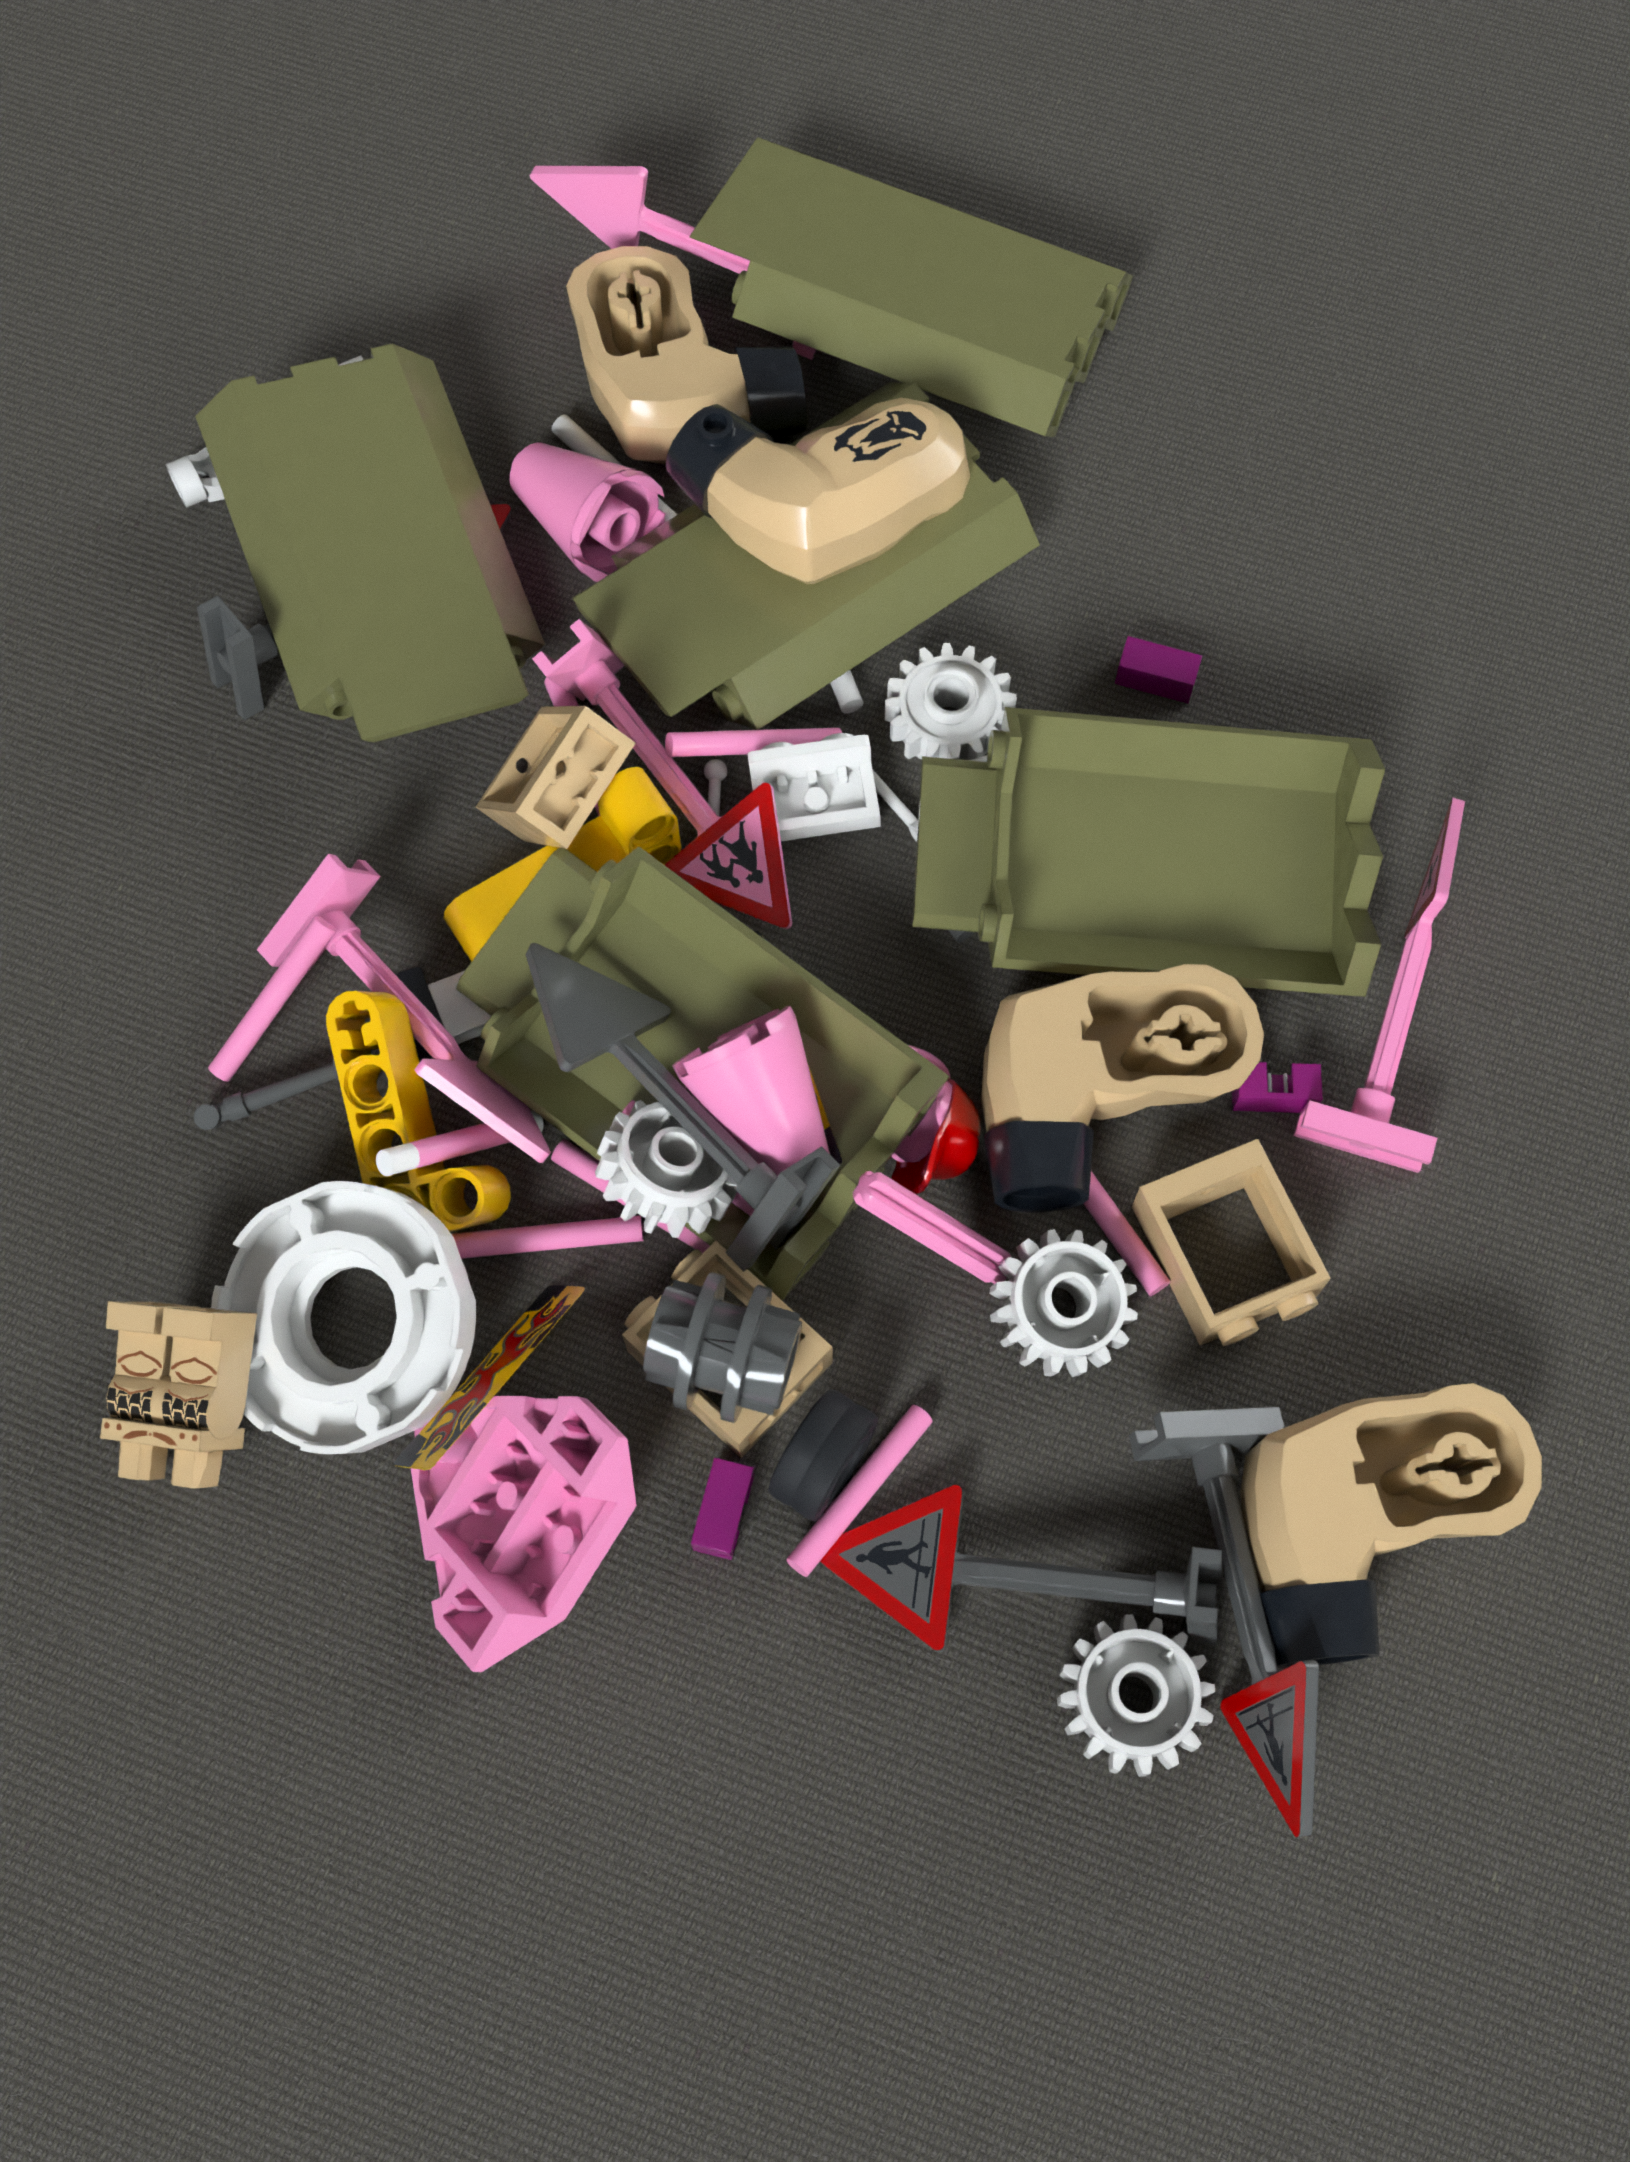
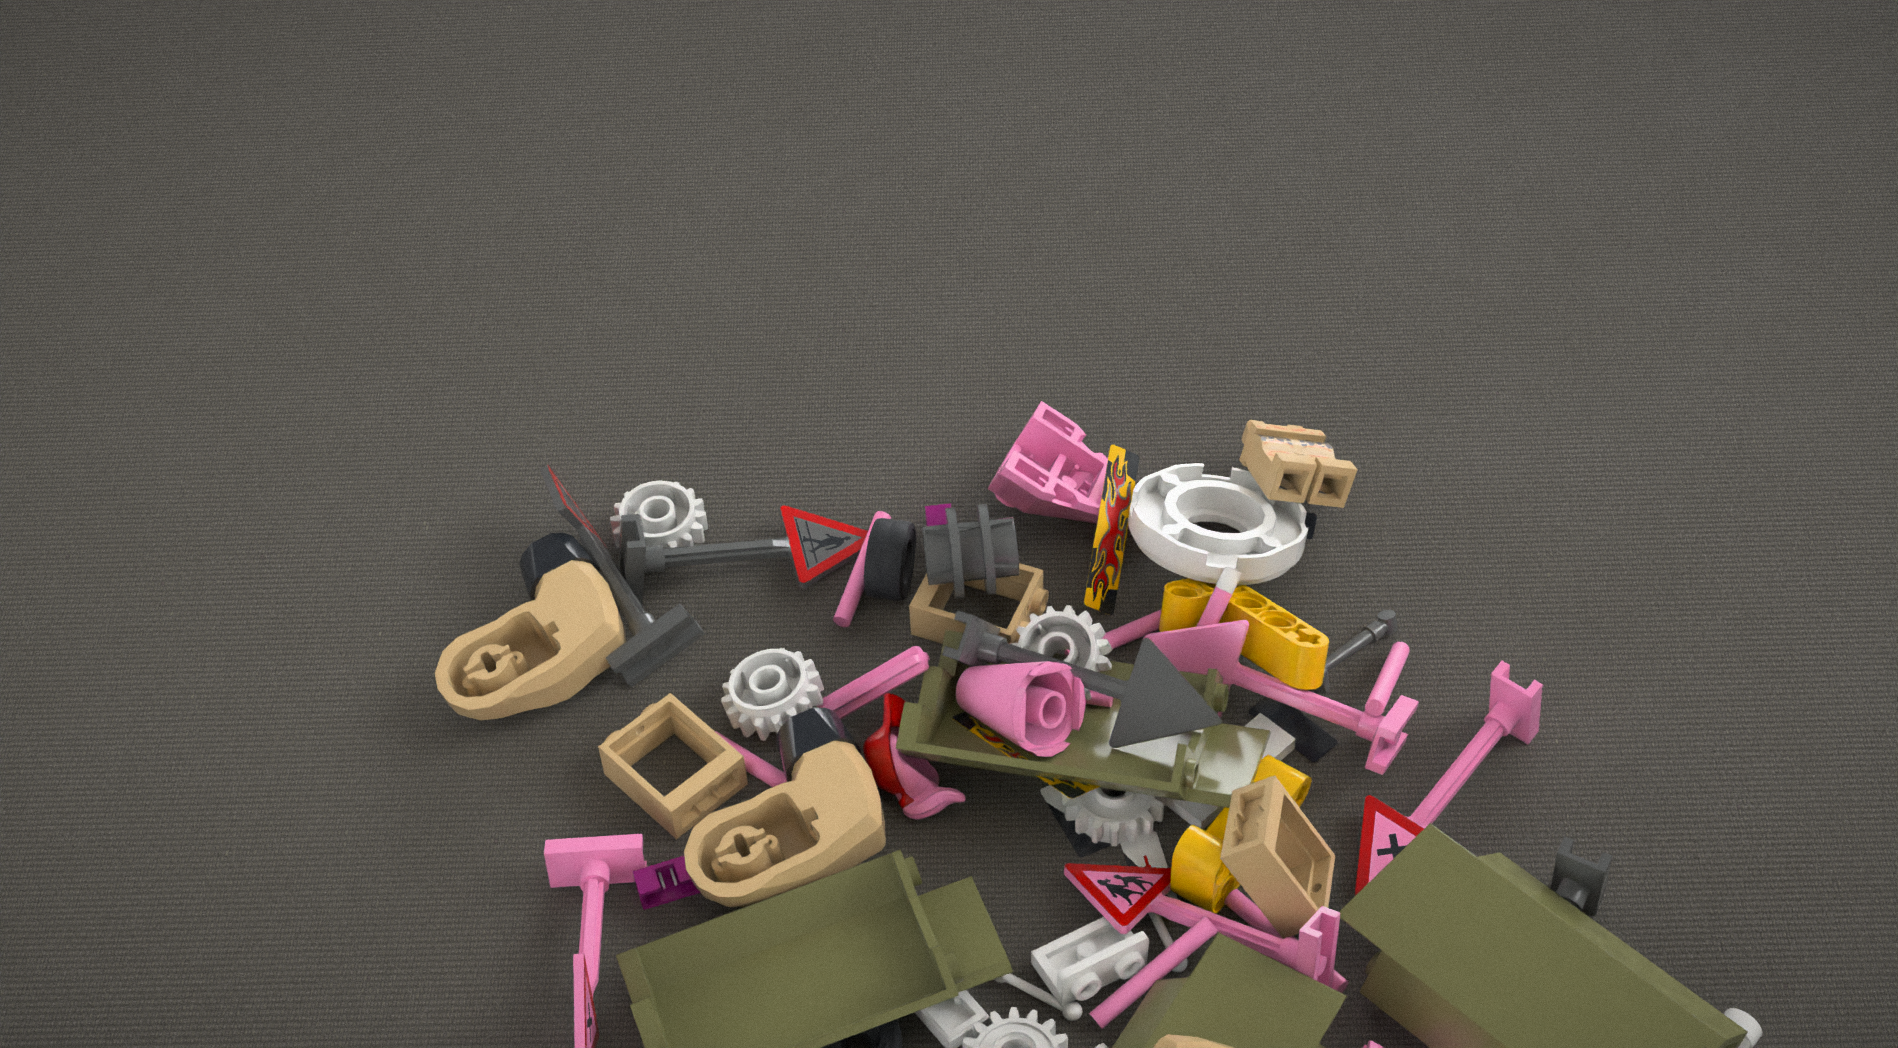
camera: 160 degrees right, 20 degrees down
none -> bright pink piece [1355,661,1543,896]

